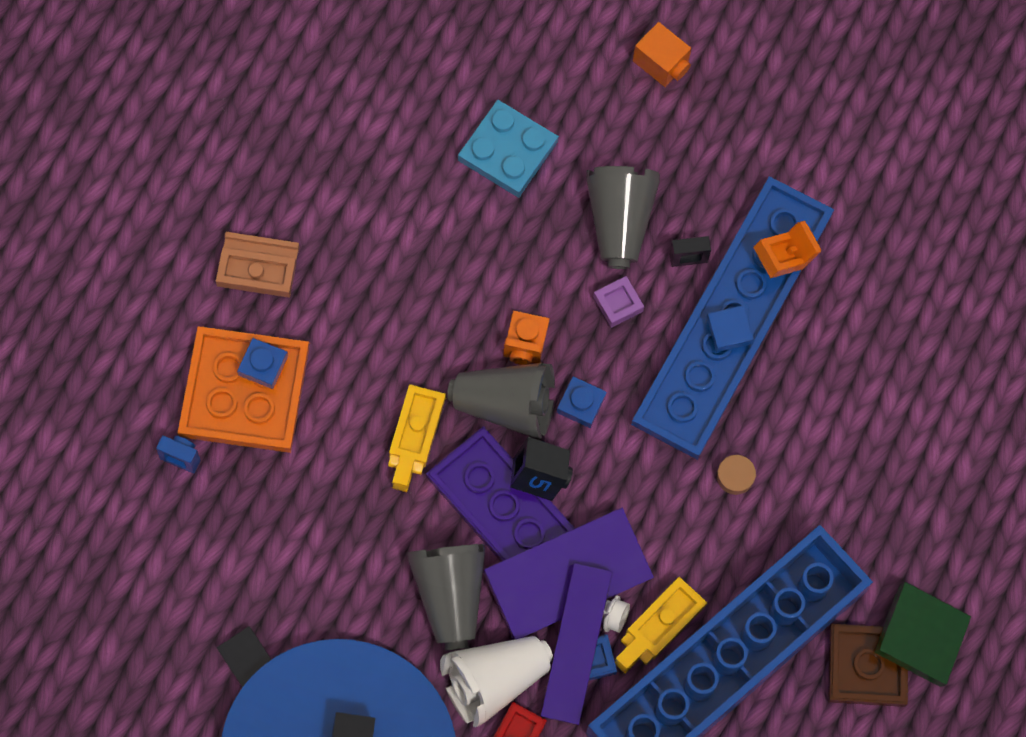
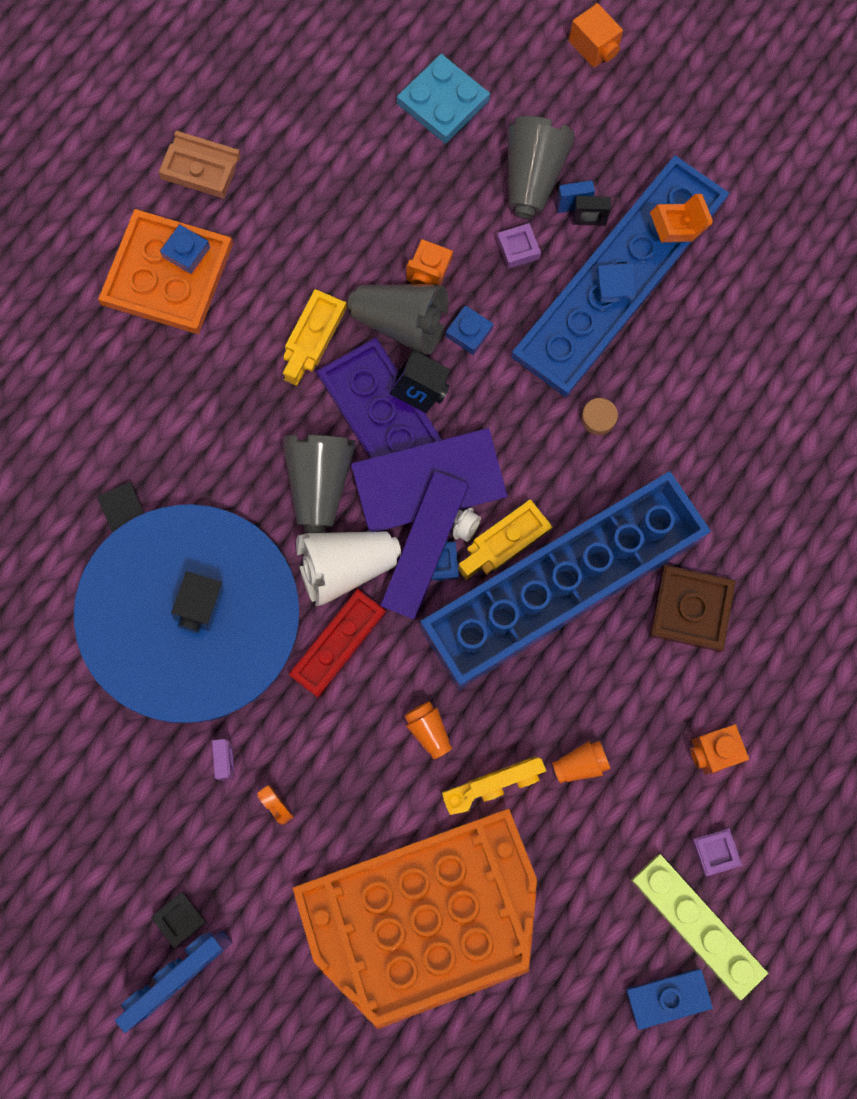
camera: 10 degrees right, 5 degrees up
blue plate [156,435,201,474] -> none
dark green tile [874,582,971,687] -> none
none -> blue tile [556,180,595,213]

